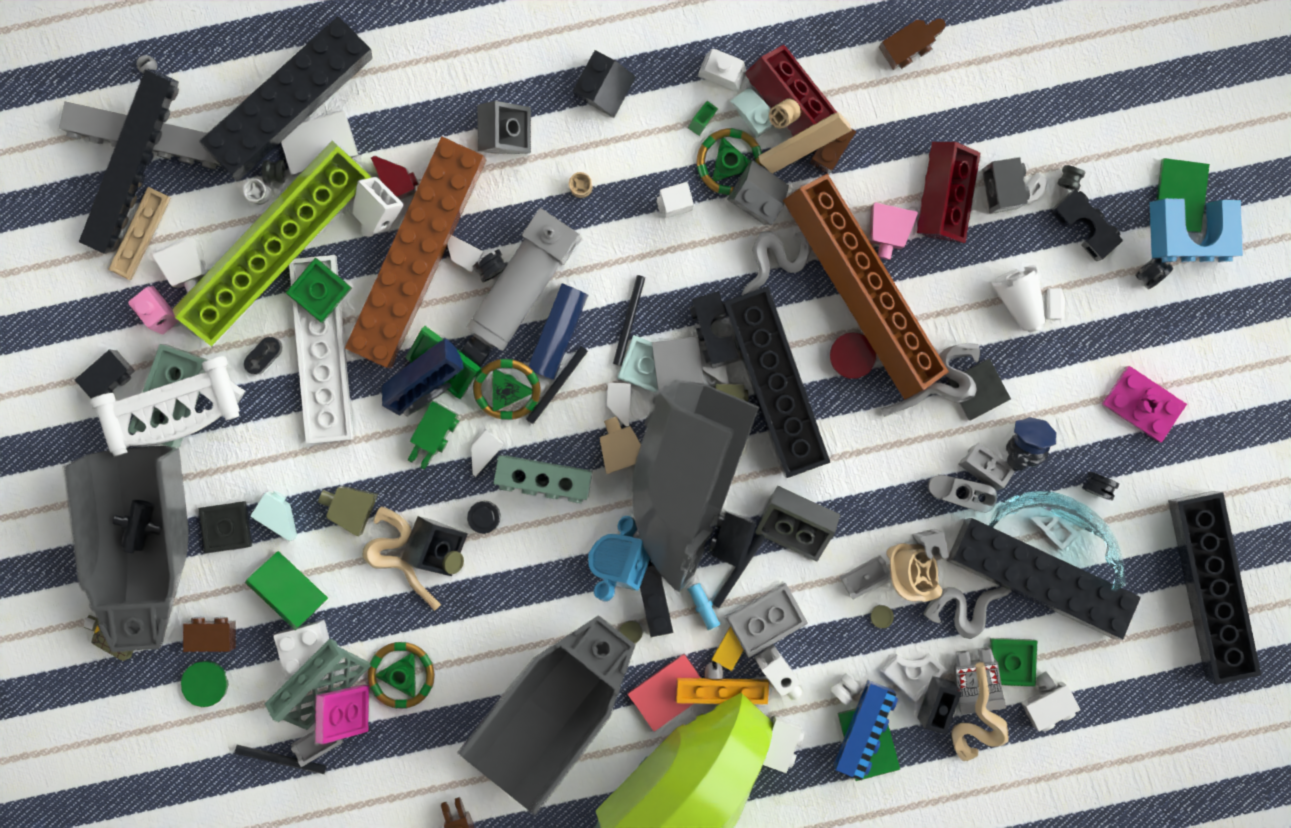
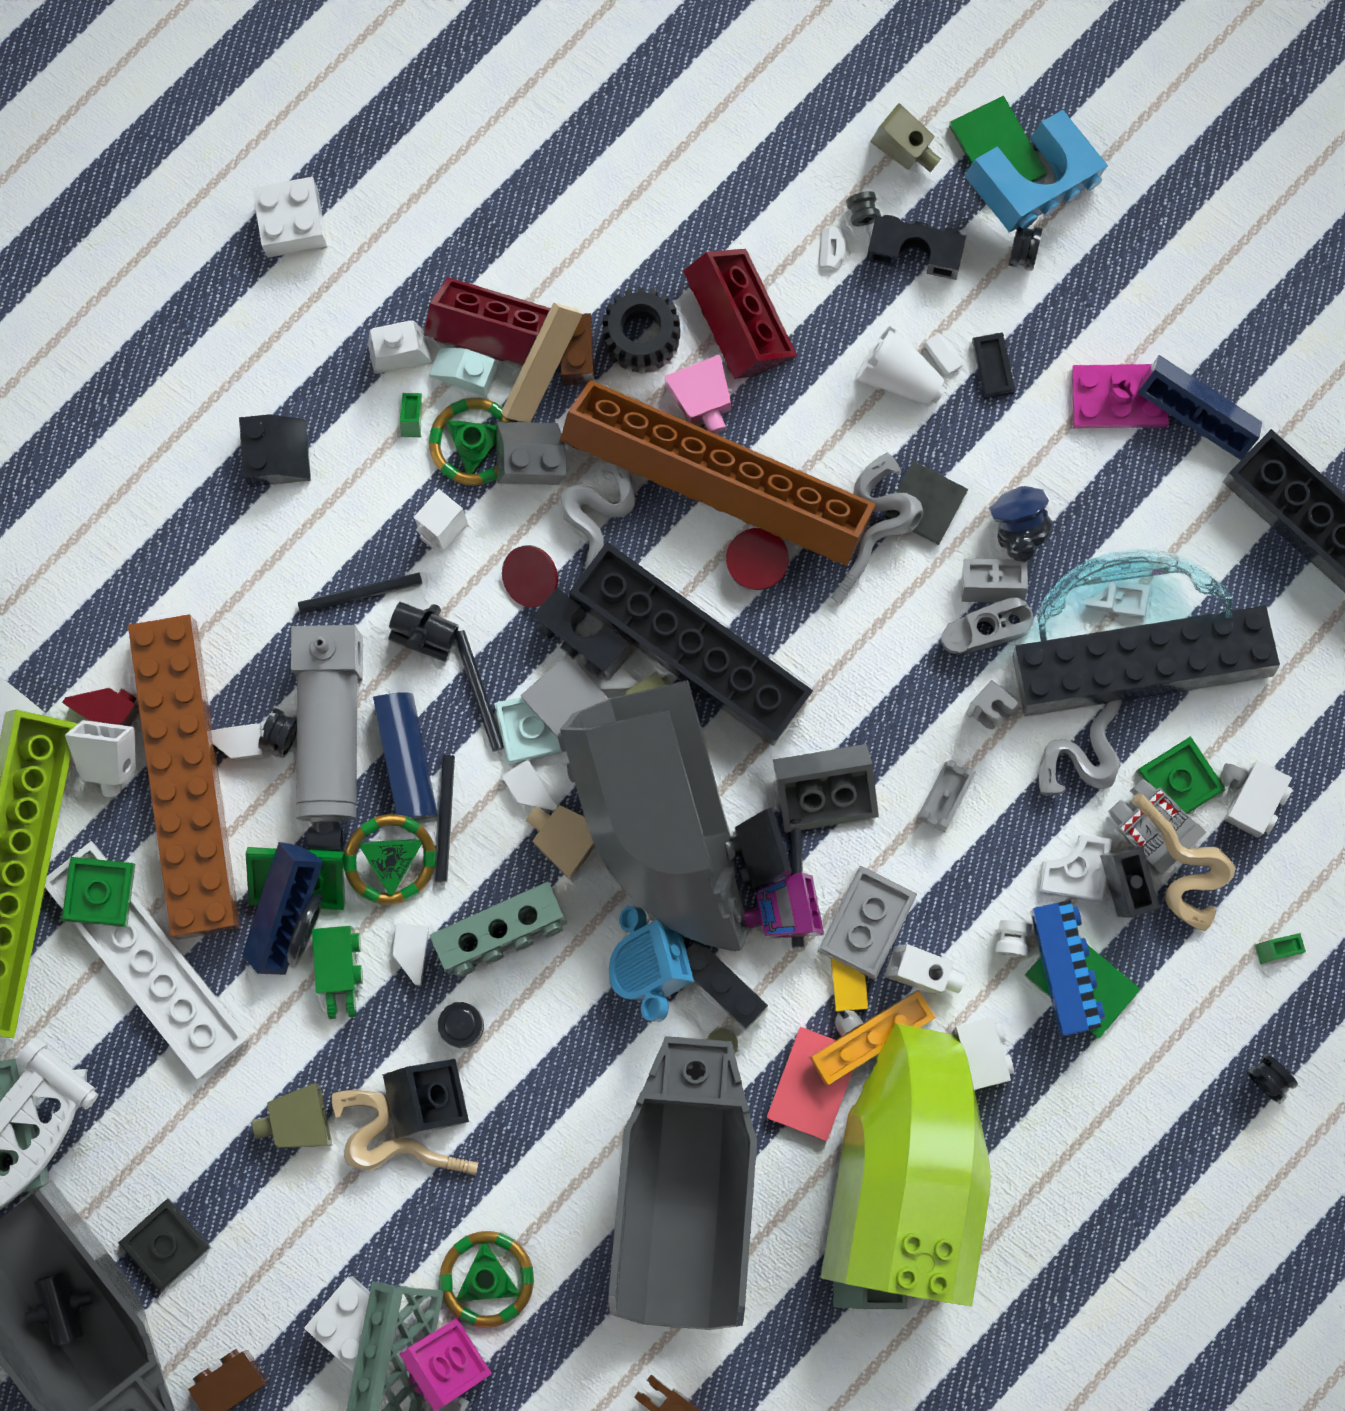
camera: 30 degrees left, 10 degrees down
black beam [244,337,283,375] -> none
green tile [244,551,328,631] -> none
light aqua slope [250,491,297,541] -> none
olive piece [442,551,464,574] -> none
dark grey slope [477,101,531,154] -> none
tan wheel [569,172,593,198] -> none
medium azure pin [687,583,721,631] -> none
tan wheel [769,99,801,129] -> none
olive piece [870,605,894,628] -> none
reddish brown hinge [879,18,946,70] -> none
tan piece [886,543,942,602] -> none
dark grey brick [982,157,1030,214] -> none
black wheel [1082,472,1120,501] -> none
none -> black piece [298,572,423,614]
none -> black pin [388,601,459,663]
none -> dark red piece [502,545,558,608]
none -> black tyre [602,287,680,373]
none -> magenta torso [744,872,824,938]
none -> olive torso [870,103,942,173]
none -> black tile [972,332,1016,399]
none -> dark blue brick [1137,355,1262,460]
none -> green piece [1255,933,1306,964]

